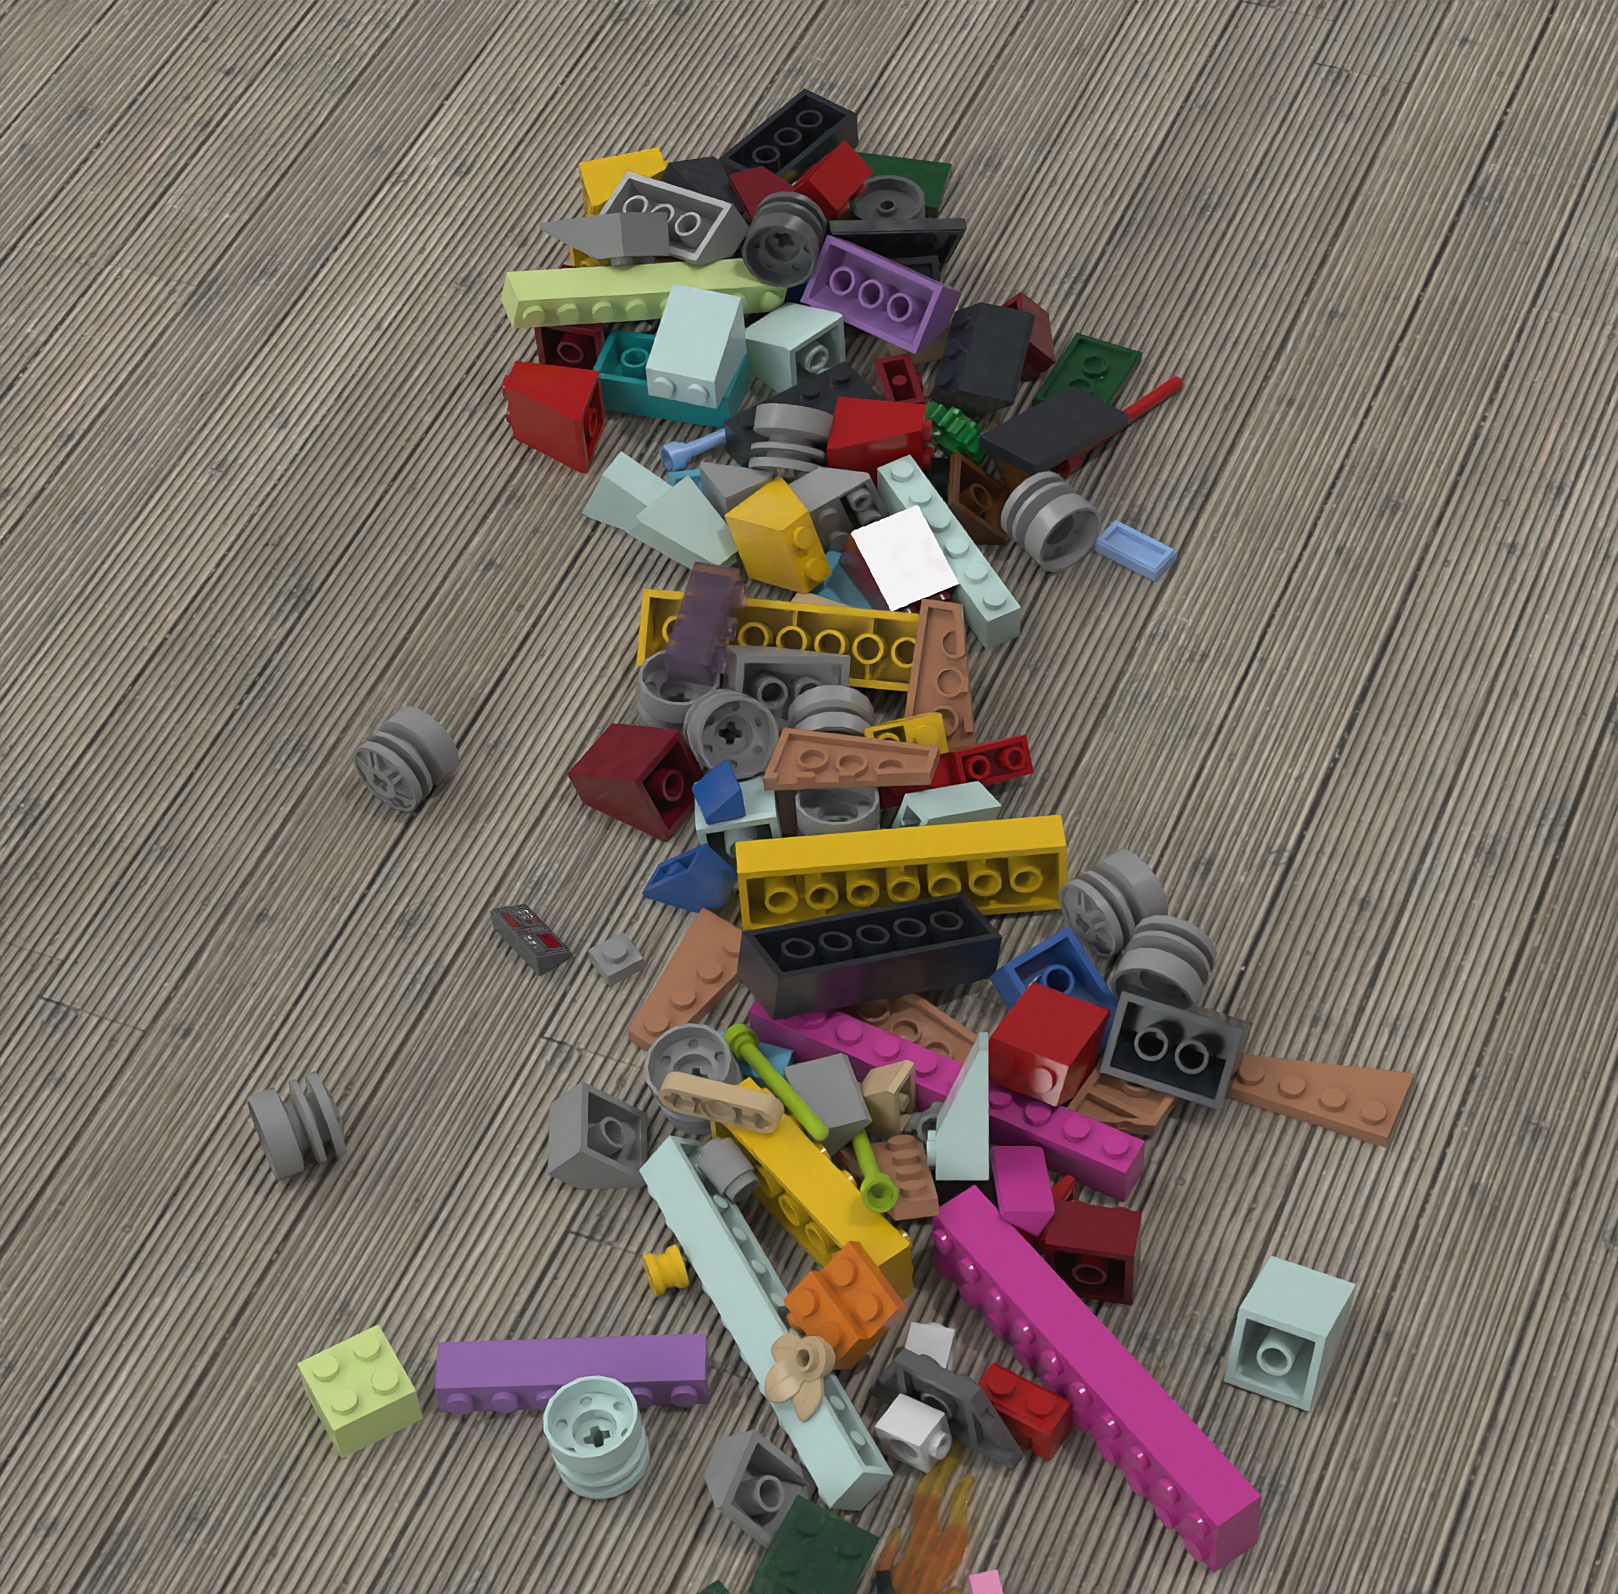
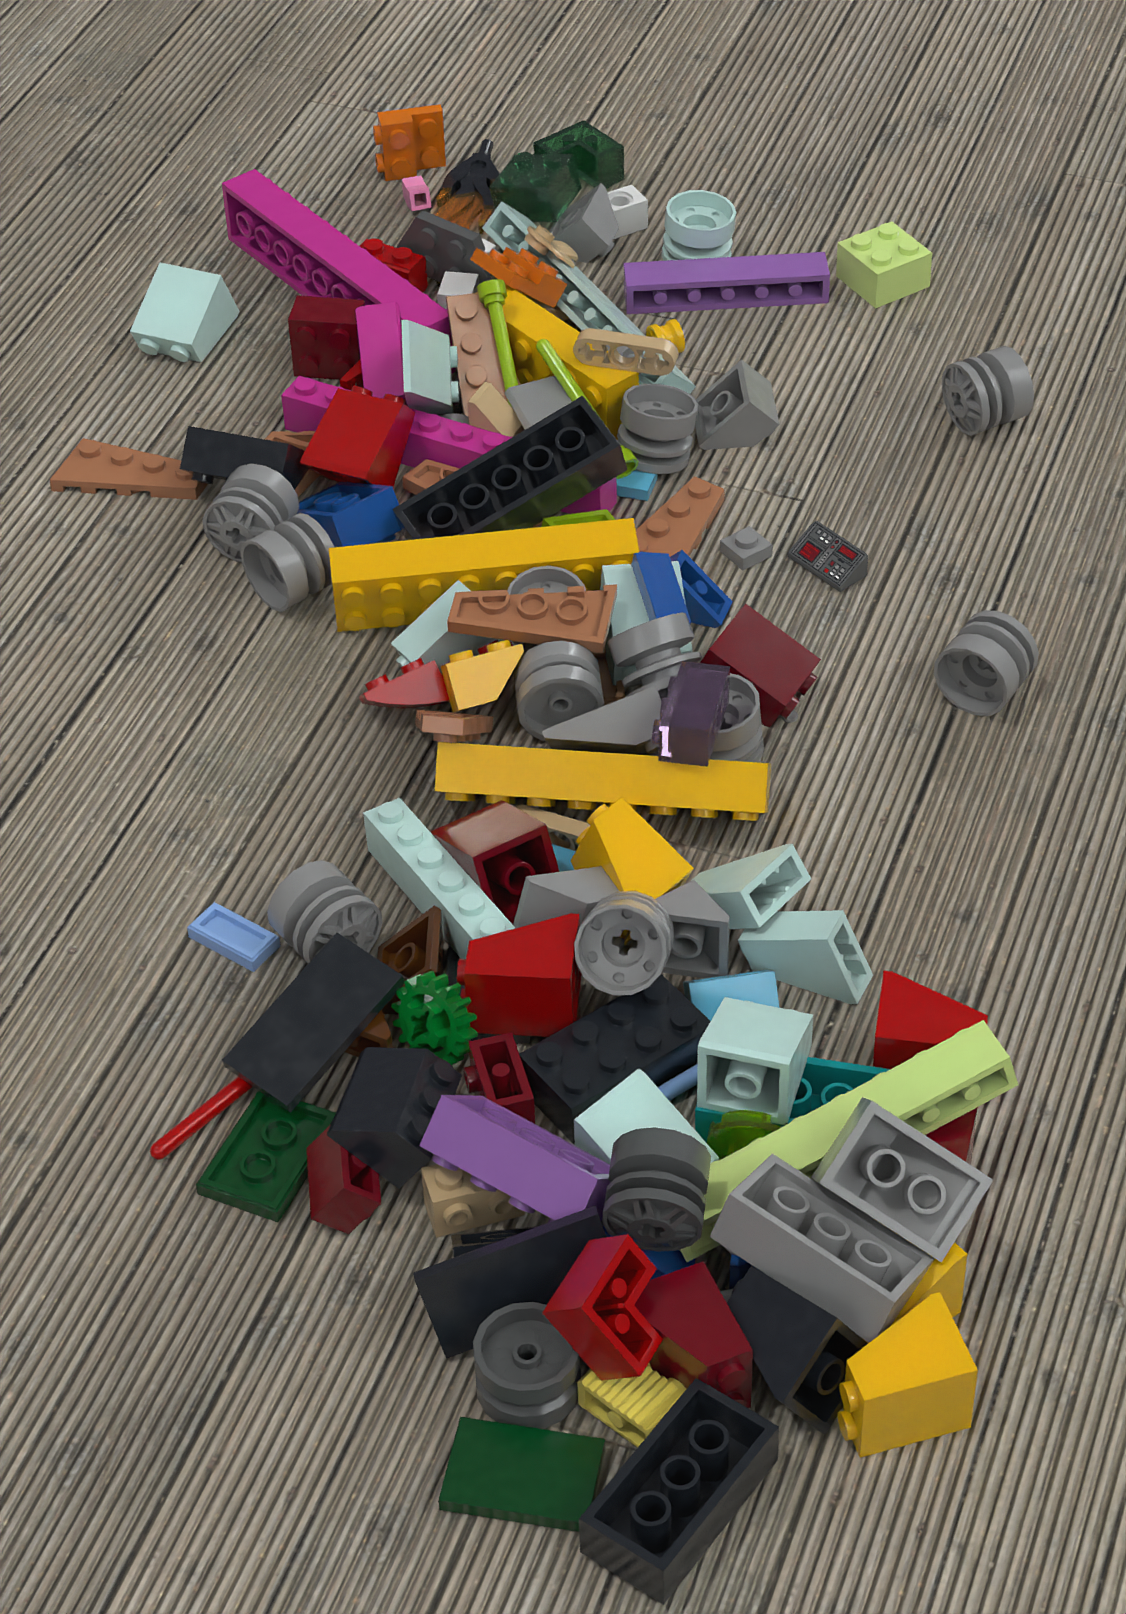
camera: 175 degrees right, 5 degrees down
none -> white brick [607,185,648,239]

